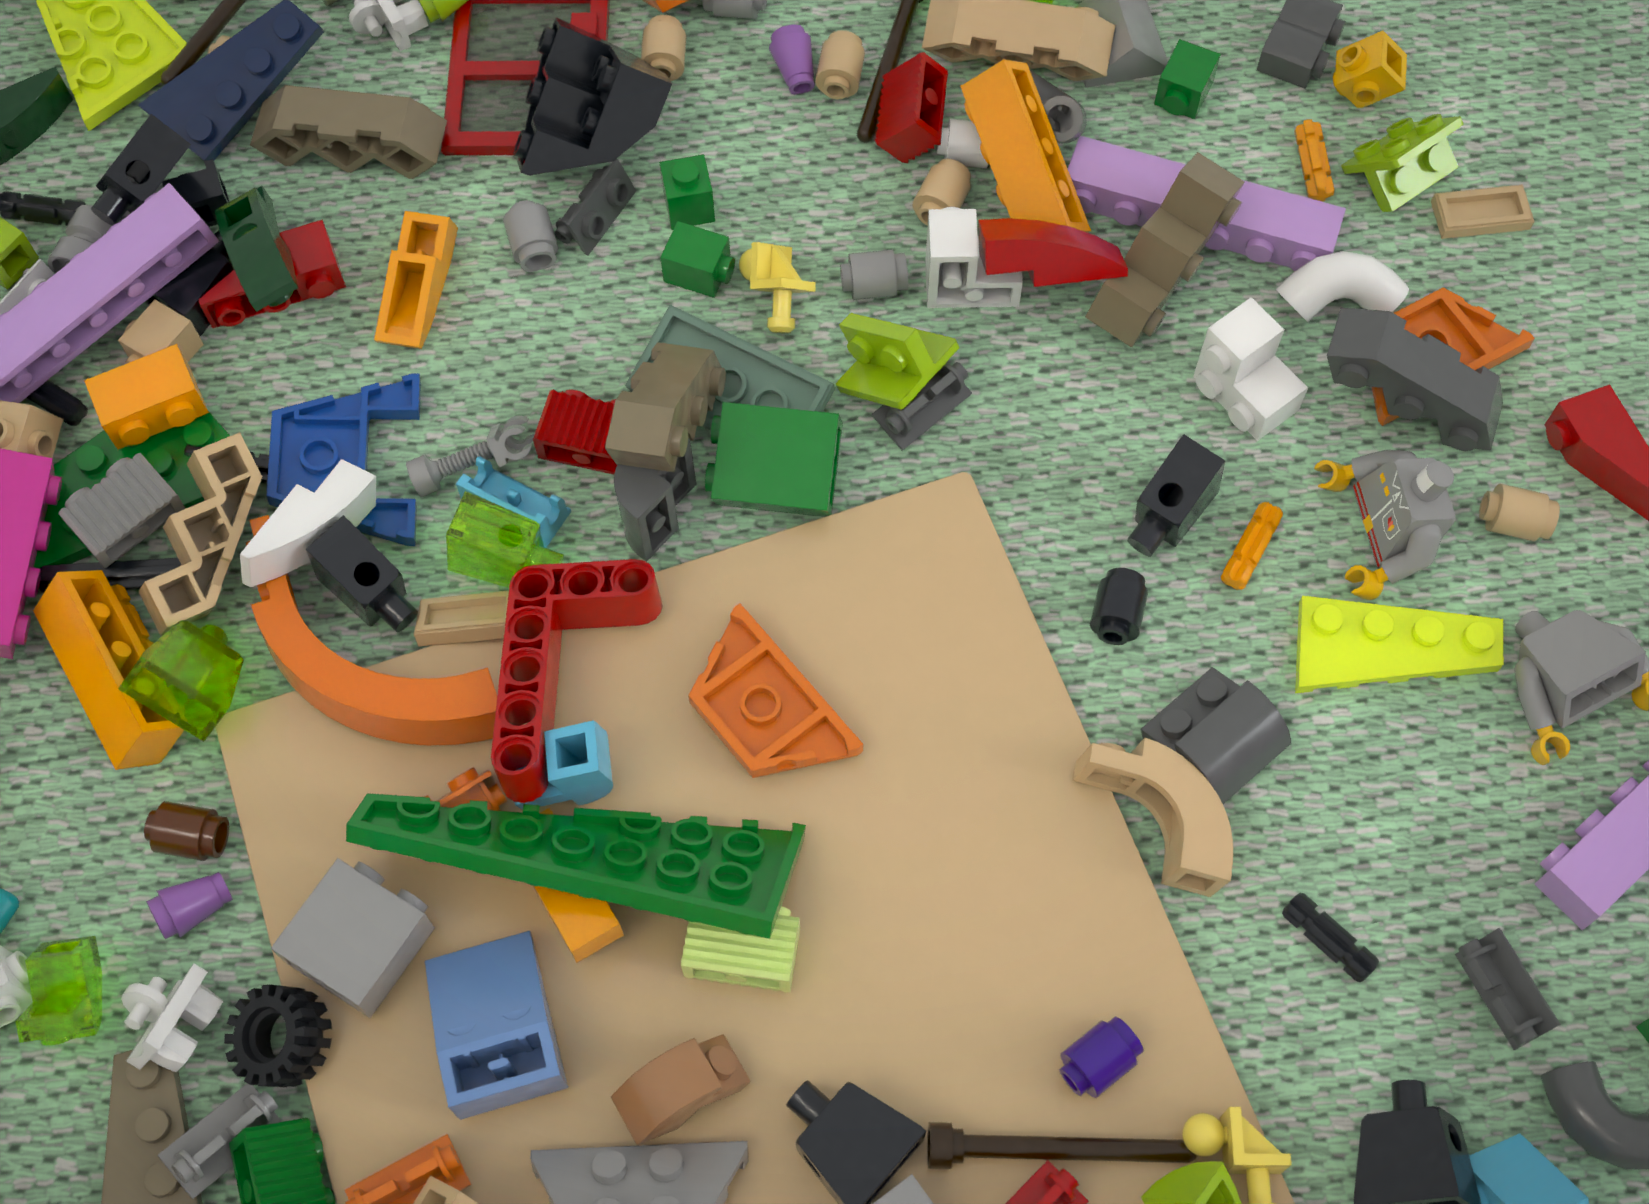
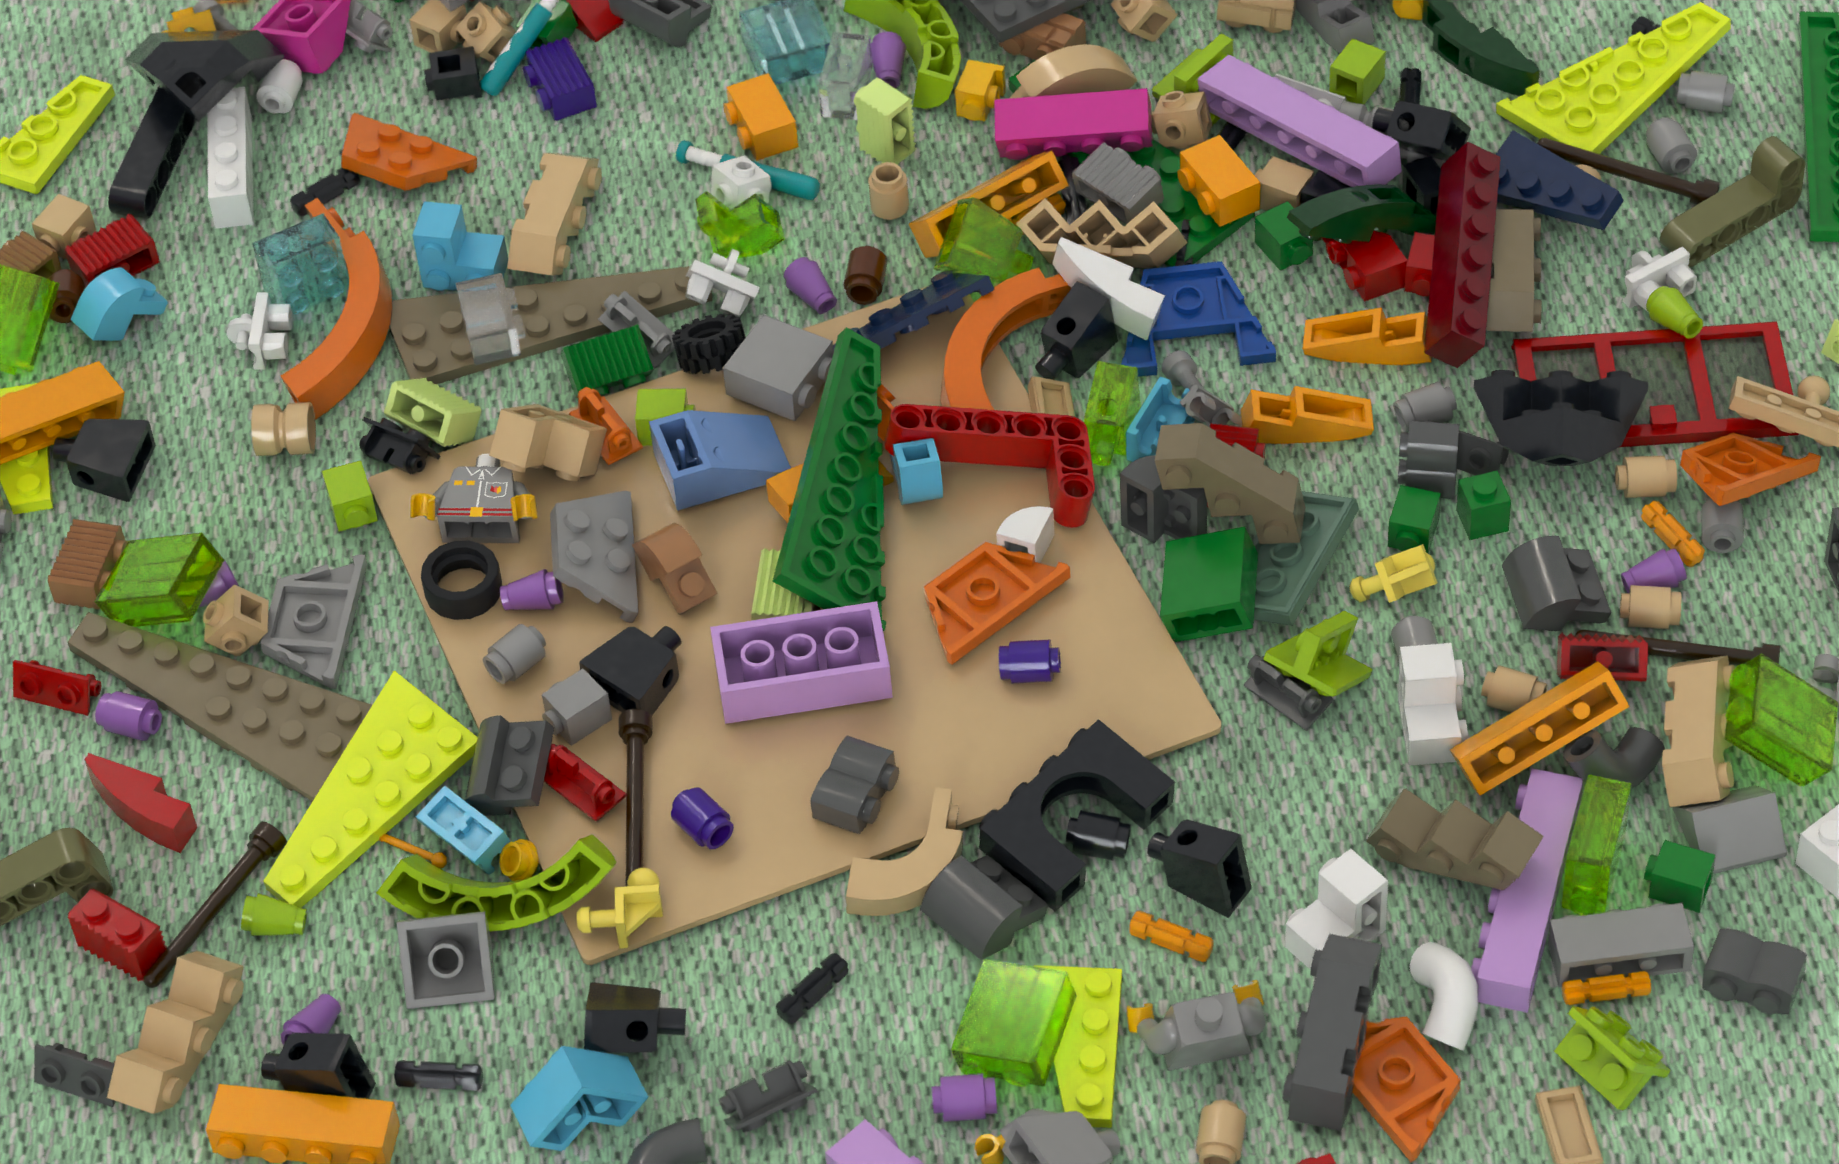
camera: 90 degrees right, 15 degrees down
red slope [978,218,1128,287] -> none
yellow brick [1333,30,1407,108] -> none
none -> lime brick [635,388,695,446]
none -> lavender brick [710,601,893,724]
none -> dark grey brick [810,735,899,834]
none -> dark blue wing [833,270,995,351]
none -> tan brick [868,162,909,220]
none -> medium lavender brick [932,1073,997,1122]
none -> clear neon green brick [951,959,1077,1087]
none -> black arch [979,719,1175,912]
none -> white brick [996,506,1055,563]
none -> dark purple brick [999,639,1061,683]
none -> light orange slope [1241,386,1374,444]
none -> green brick [1255,201,1313,271]
none -> dark grey brick [1398,421,1459,499]
none -> red brick [1404,232,1435,296]
none -> dark red brick [1424,142,1501,368]
none -> dark grey brick [1502,536,1611,631]
none -> light grey brick [1548,903,1694,988]
none -> clear neon green brick [1561,774,1632,916]
none -> light orange axle [1641,500,1705,567]

